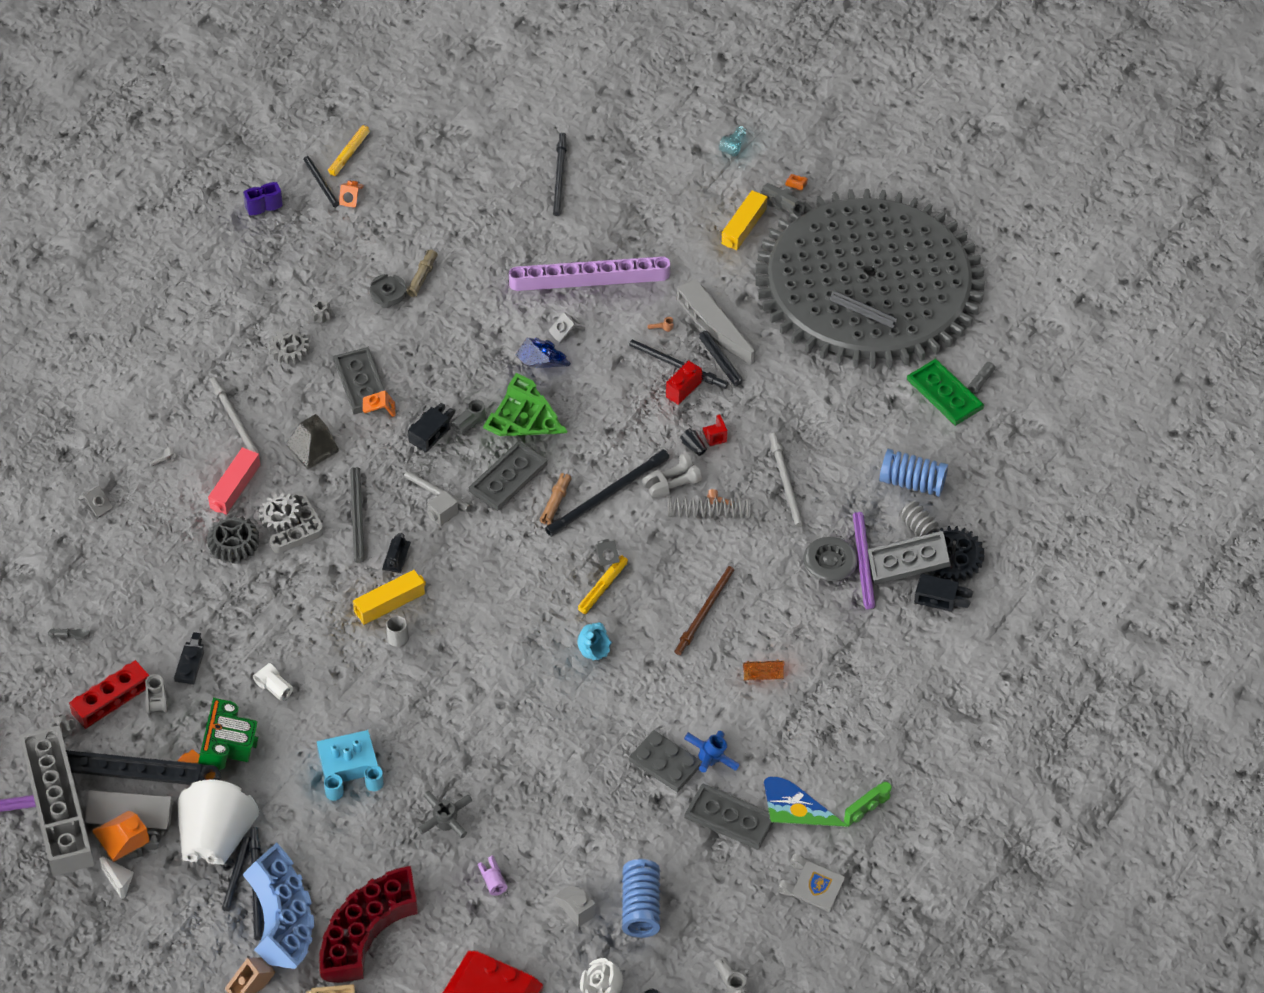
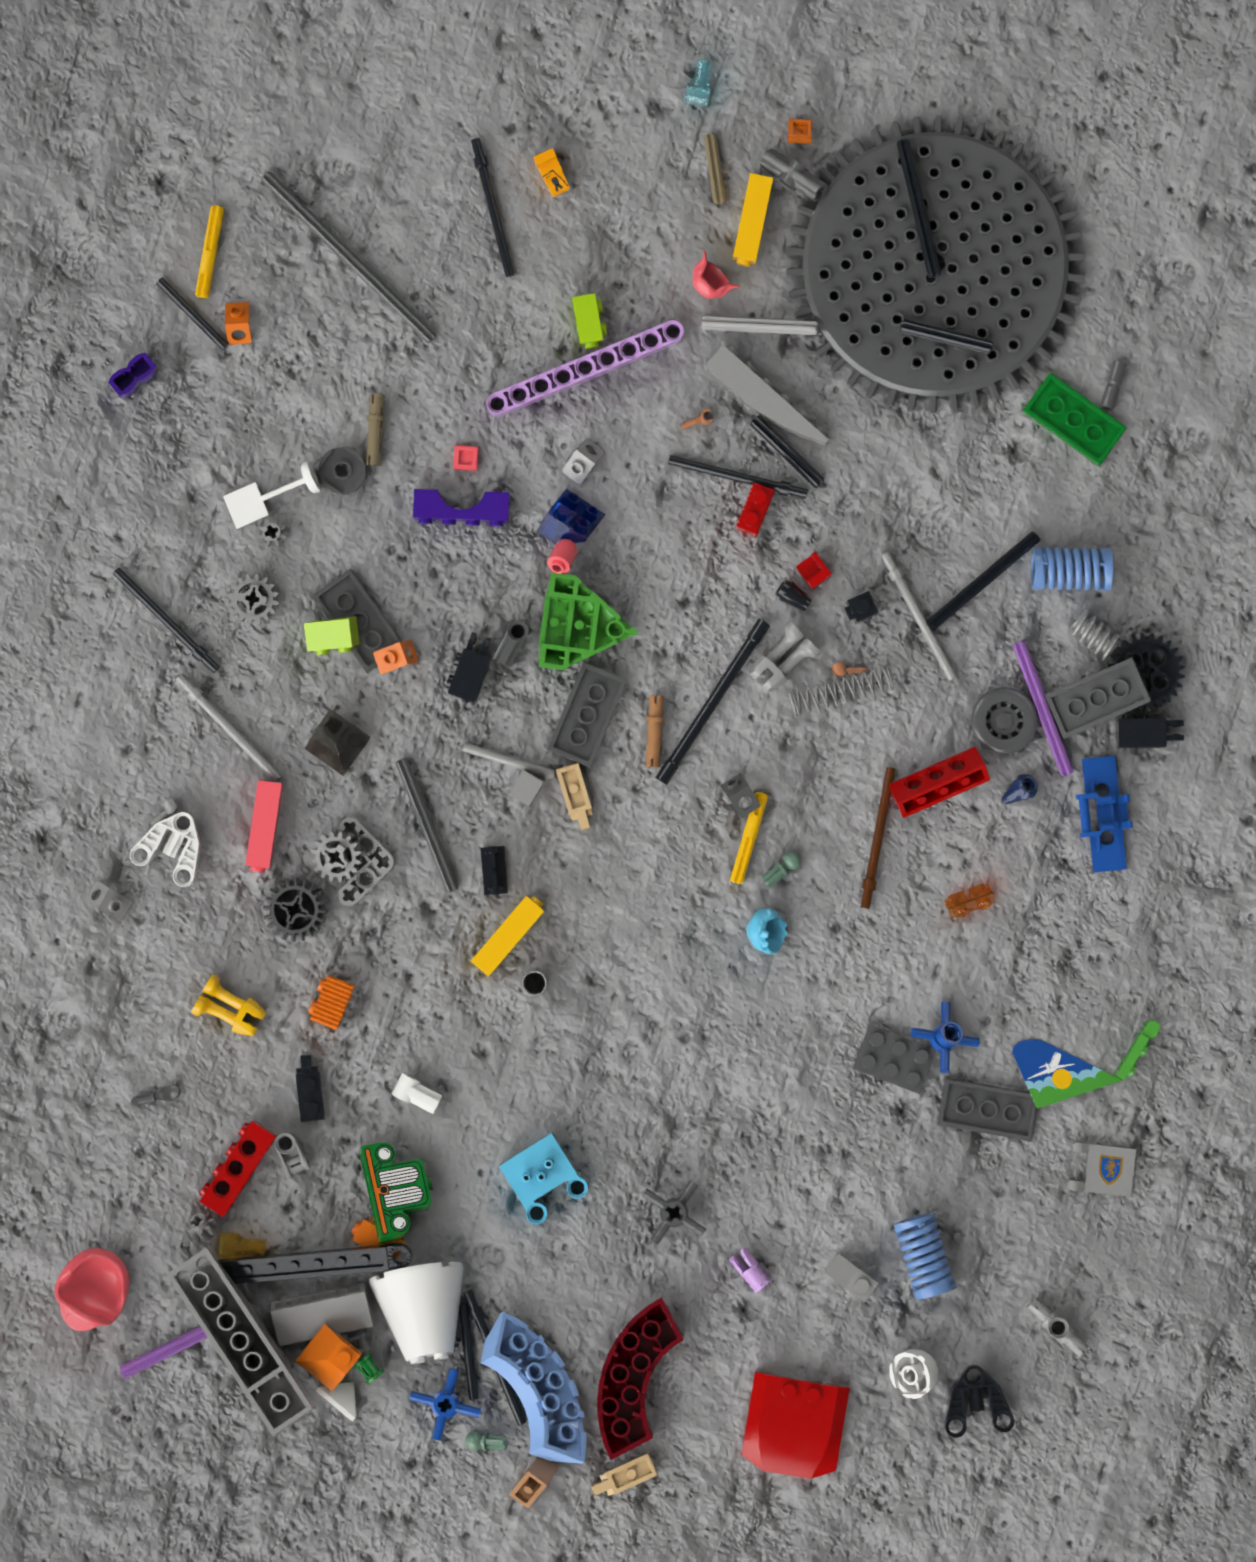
camera: 15 degrees left, 35 degrees up
none -> black bar [113,568,220,674]
none -> white connector [130,812,201,887]
none -> yellow piece [191,973,266,1036]
none -> clear yellow pin [218,1233,266,1258]
none -> white piece [223,461,322,529]
none -> dark grey axle [262,172,436,343]
none -> brick [304,616,360,655]
none -> orange brick [308,975,356,1030]
none -> green bush [353,1353,384,1385]
none -> blue bar [410,1368,481,1441]
none -> dark purple arch [413,489,510,527]
none -> coral tile [453,445,479,471]
none -> sand green axle [465,1431,508,1452]
none -> light orange leg [533,148,570,198]
none -> coral brick [547,539,577,574]
none -> tan hinge [556,763,593,831]
none -> lime brick [572,293,607,350]
none -> coral hair [692,250,740,299]
none -> light grey axle [701,316,818,335]
none -> dark tan axle [704,134,726,204]
none -> sand green axle [762,851,801,887]
none -> black brick [844,591,879,624]
none -> red brick [888,747,990,818]
none -> black axle [897,139,941,278]
none -> black axle [927,531,1040,630]
none -> dark blue animal [1002,774,1038,804]
none -> blue piece [1076,756,1133,873]

